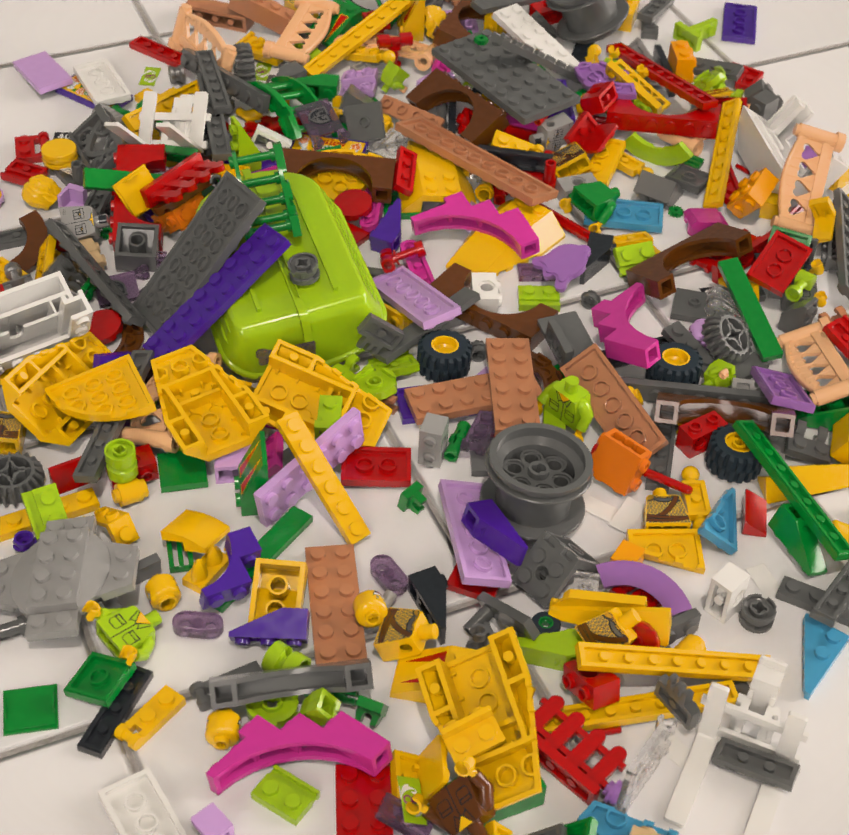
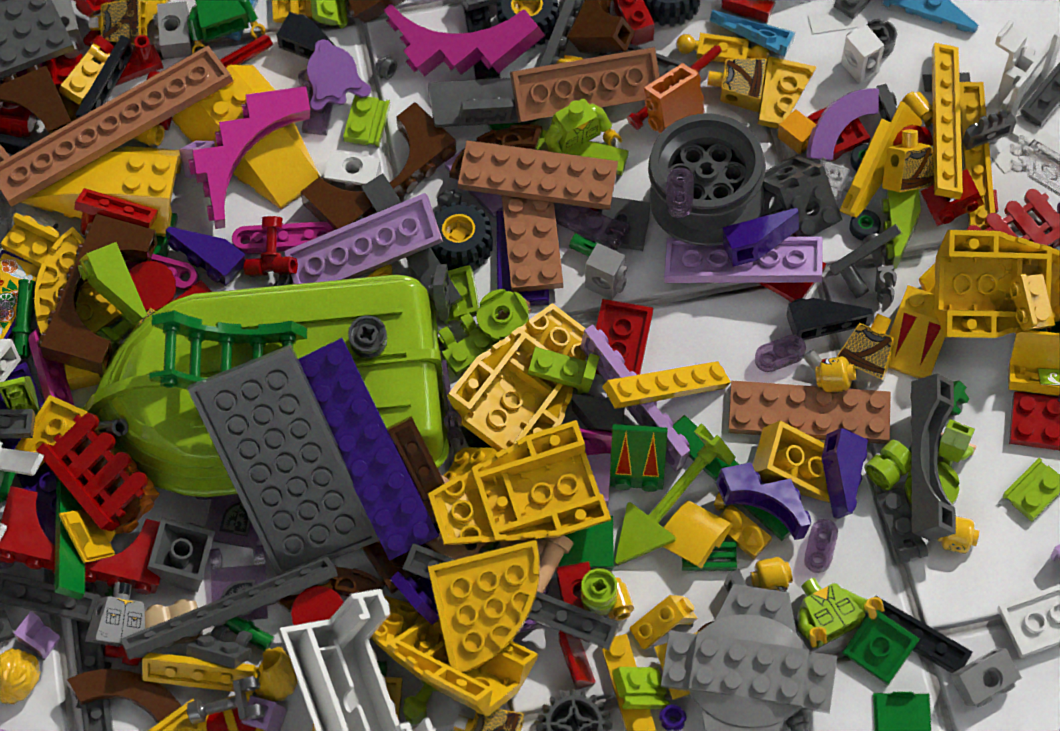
camera: 75 degrees left, 20 degrees up
yellow plate [114,685,186,751] -> none
dark pink arch [206,711,393,795] -> none
green tile [397,481,427,515] -> none
none -> yellow bracket [1,213,60,267]
none -> lime slope [78,242,148,323]
none -> reddish brown tile [387,416,445,502]
none -> lime piece [615,424,736,565]
none -> clear purple plate [666,168,694,218]
none -> light grey brick [950,648,1022,707]

